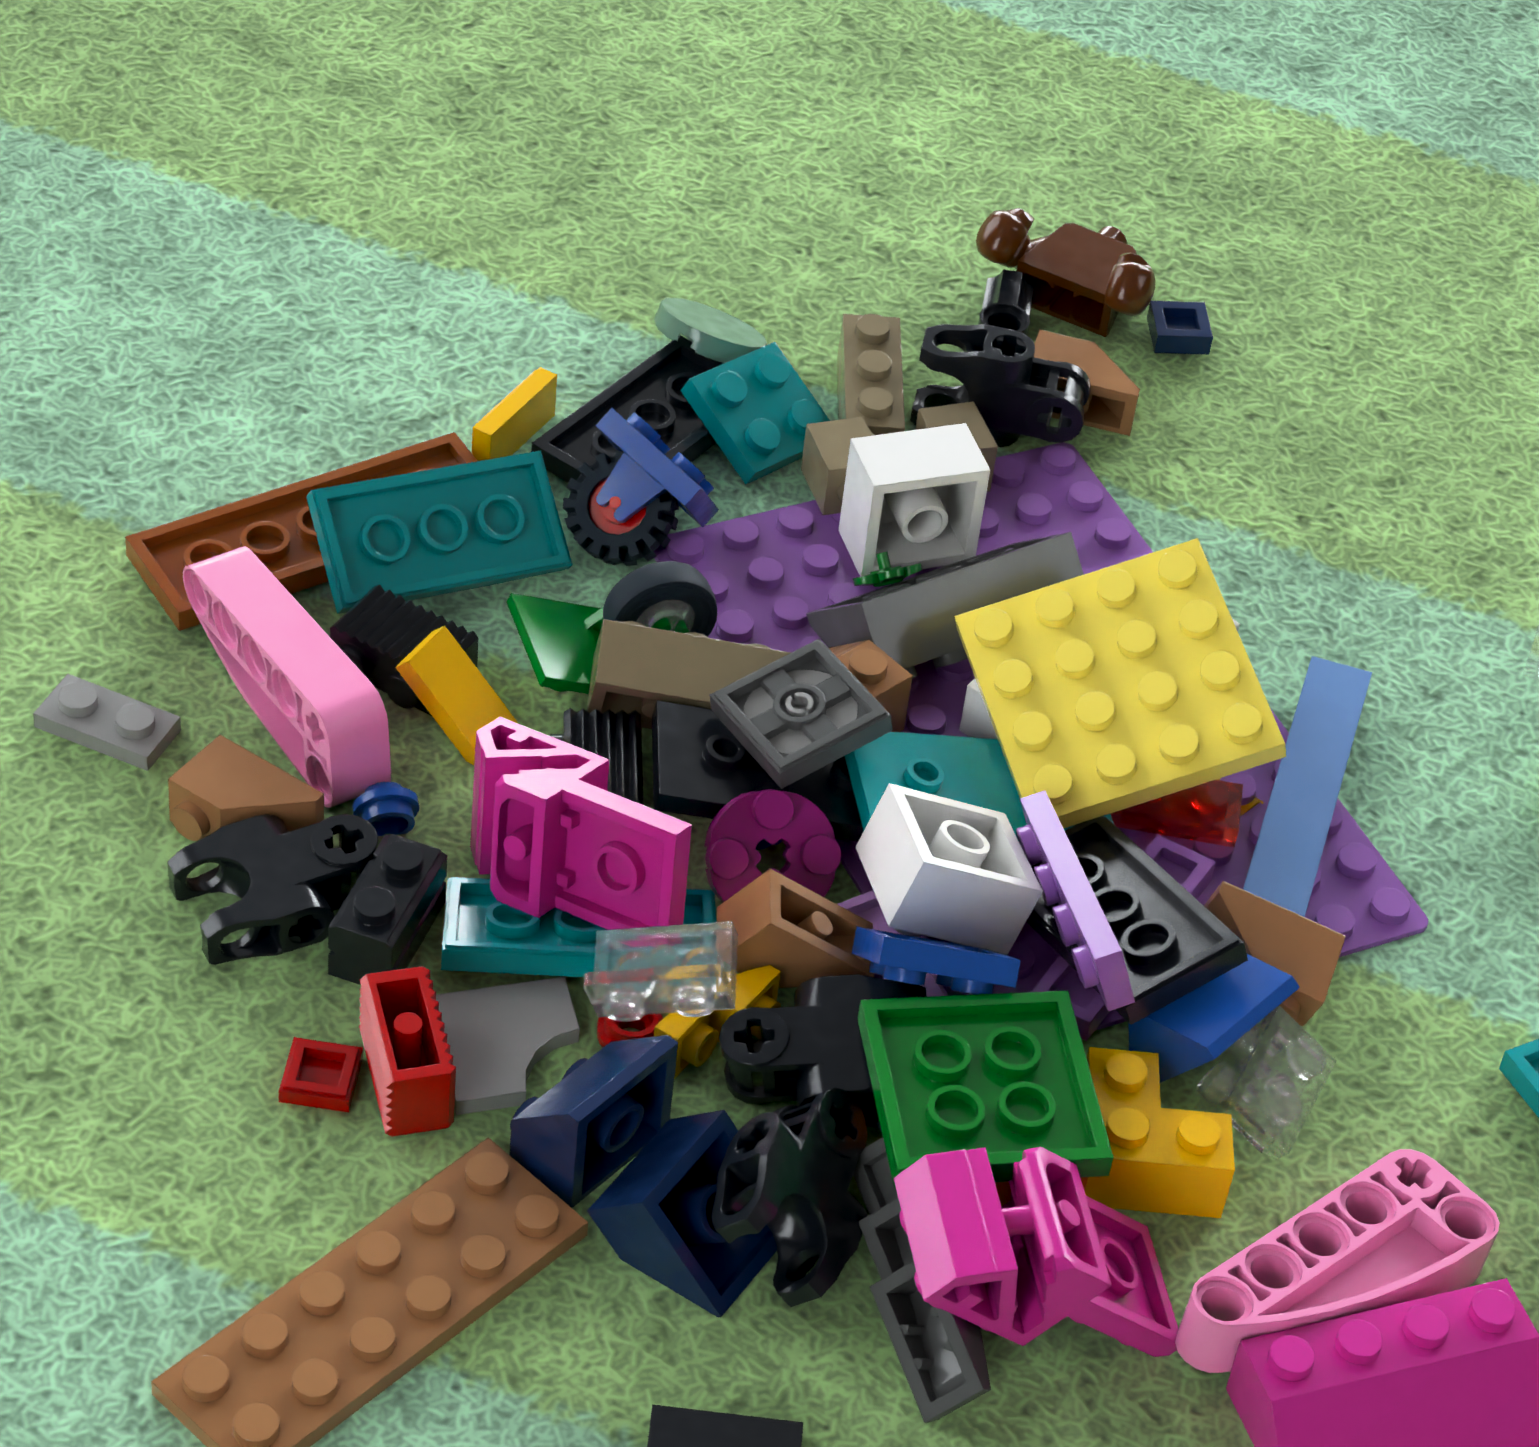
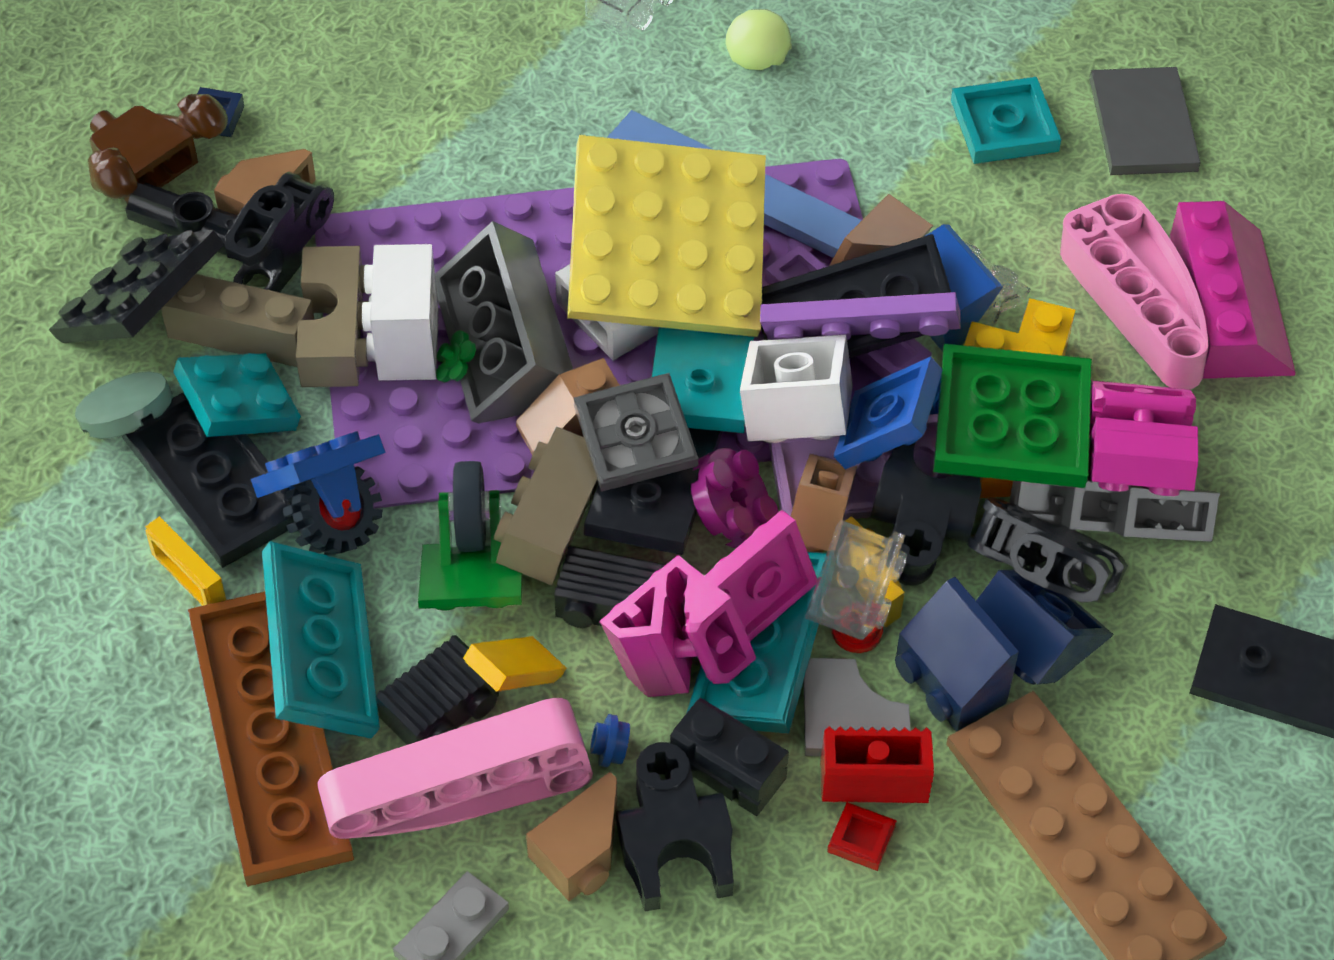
camera: 70 degrees left, 10 degrees up
none -> black plate [49,230,225,343]

